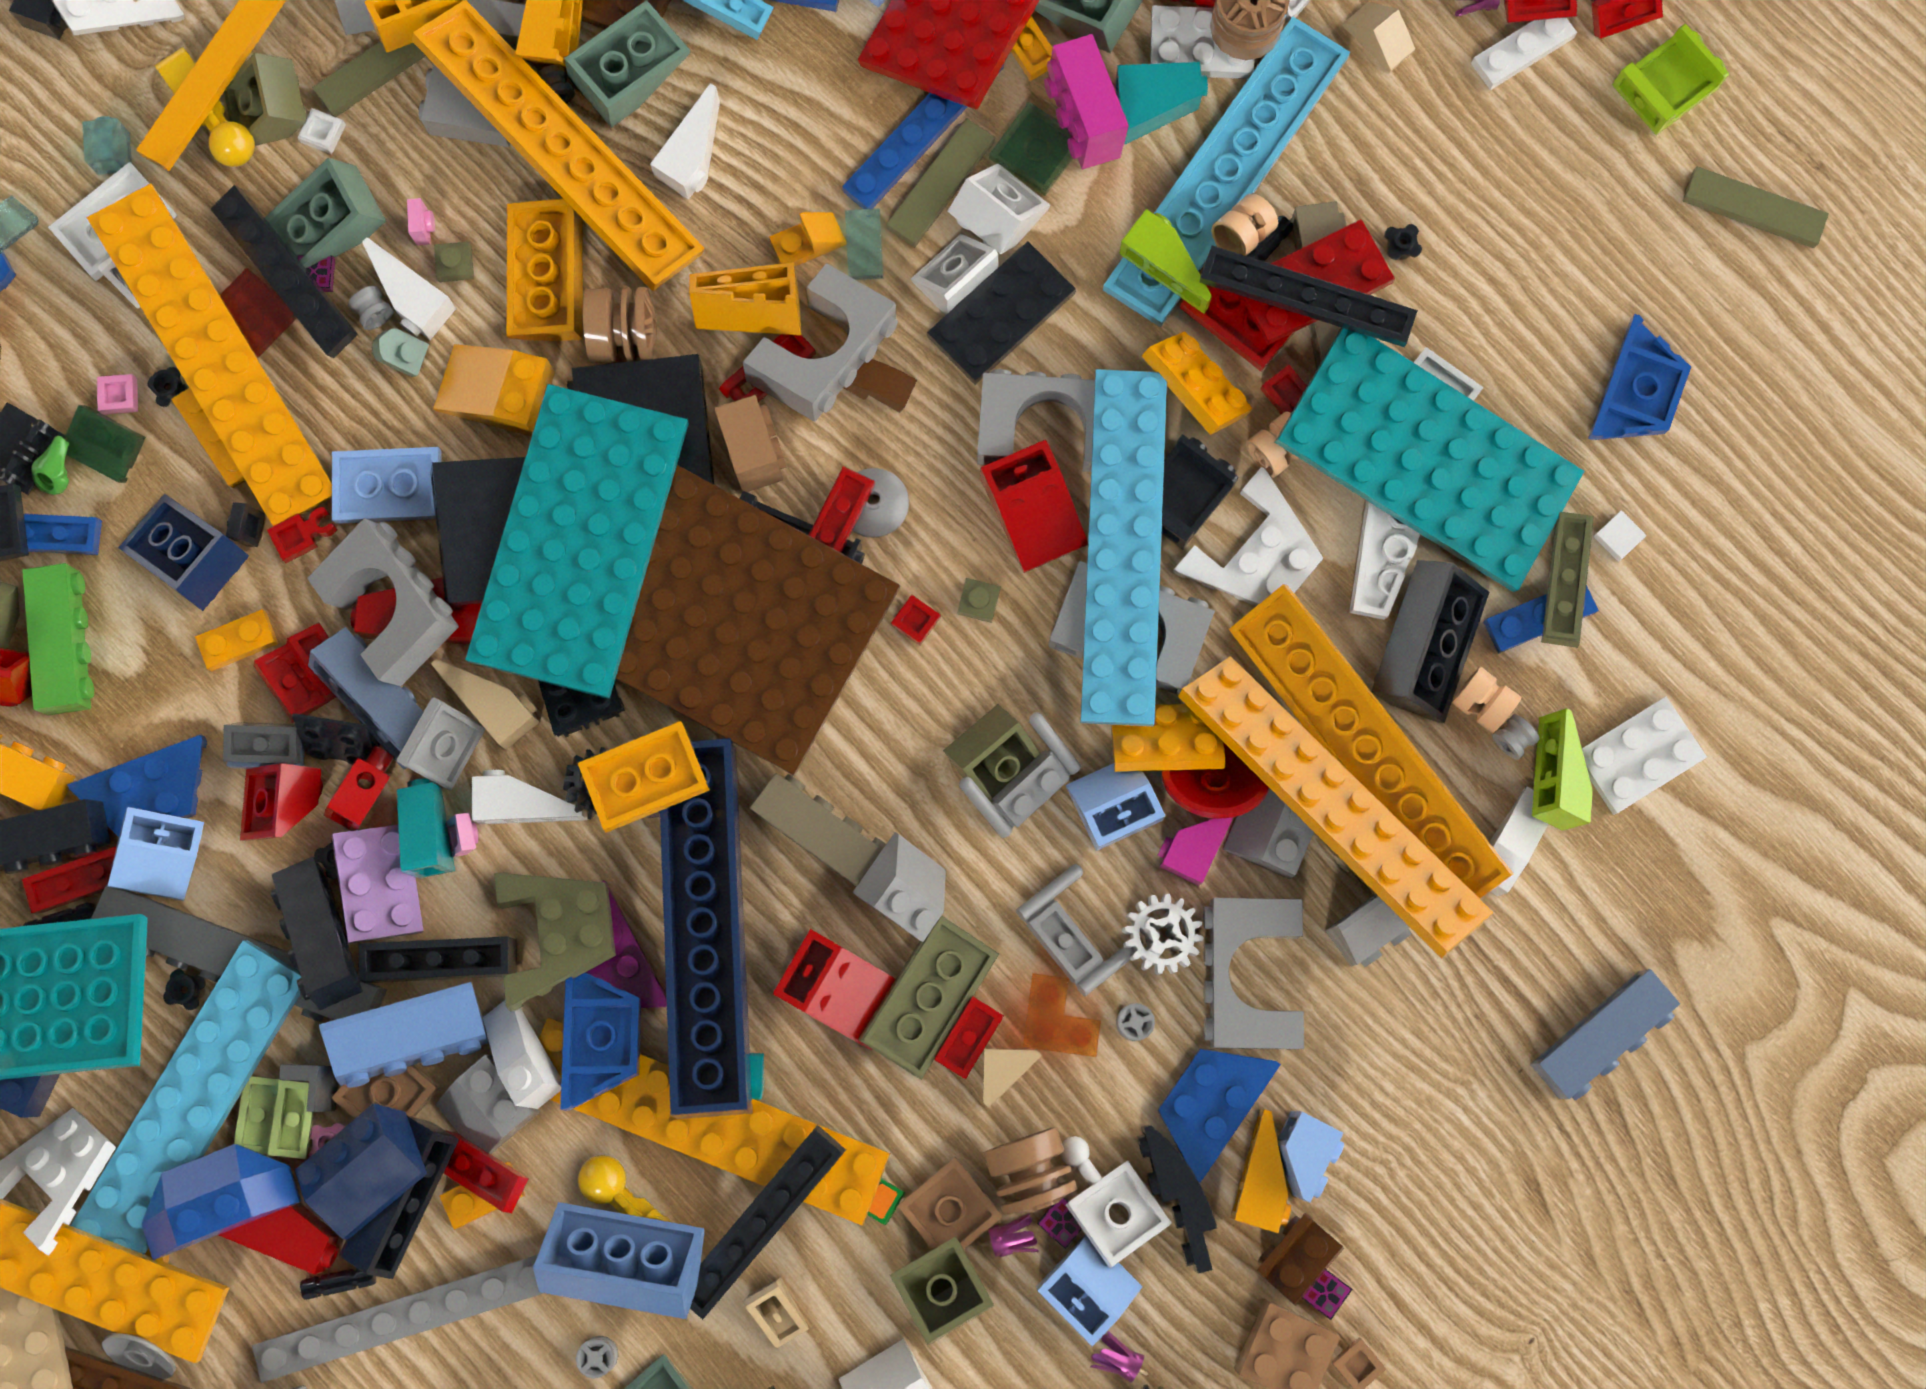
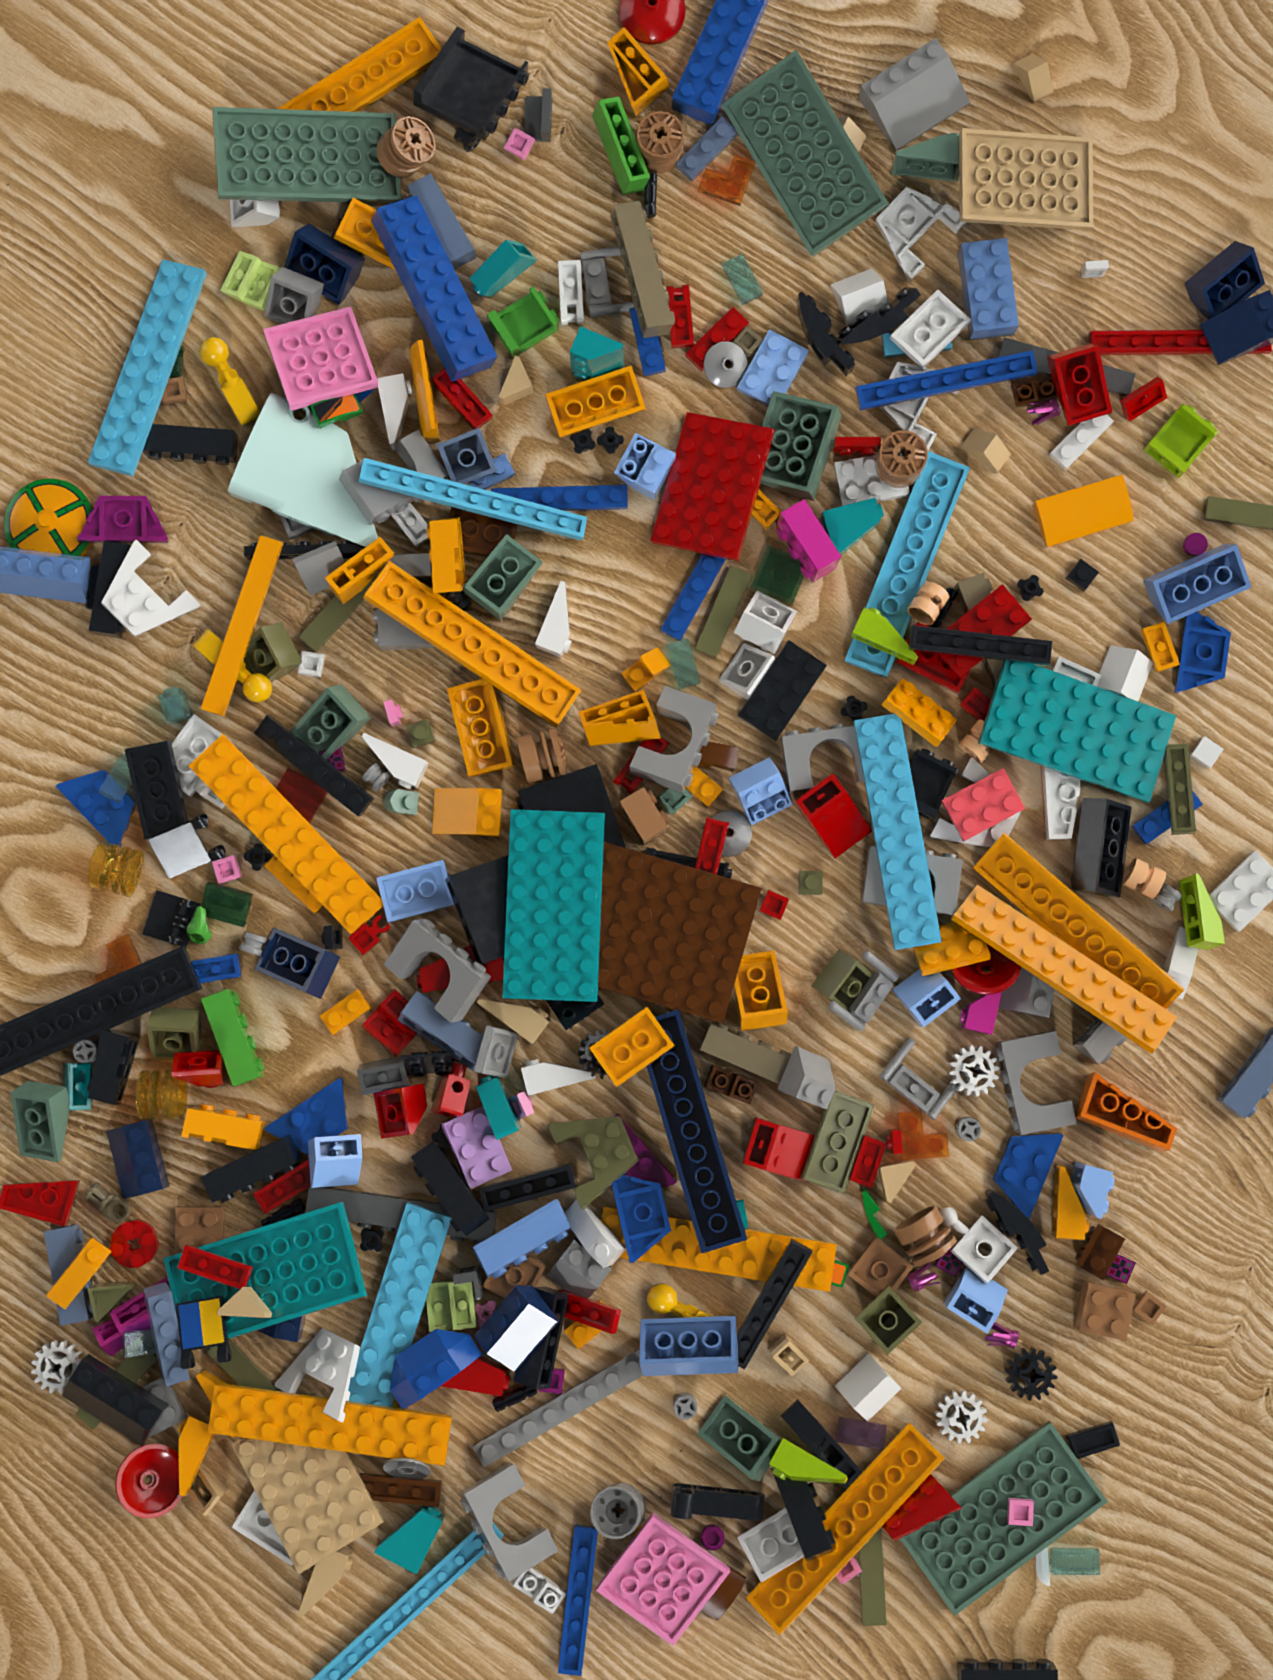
camera: 10 degrees left, 5 degrees up
none -> black plate [124,740,189,840]
none -> flag [148,813,226,879]
none -> light grey wheel [239,931,267,956]
none -> magenta tile [538,1368,565,1394]
none -> sand green plate [657,787,693,815]
none -> light orange plate [685,766,723,808]
none -> reddish brown slope [704,1065,758,1105]
none -> light blue slope [729,757,792,826]
none -> light orange slope [733,950,788,1031]
none -> black plate [840,696,868,722]
none -> green slope [860,1188,887,1240]
none -> red plate [886,1129,903,1154]
none -> coral plate [941,768,1026,842]
none -> light orange slope [1032,474,1134,548]
none -> black plate [1066,559,1099,592]
none -> orange wedge [1075,1072,1177,1152]
none -> white slope [1097,645,1153,701]
none -> light orange plate [1141,621,1180,673]
none -> medium blue slope [1143,544,1251,624]
none -> magenta tile [1183,533,1208,557]

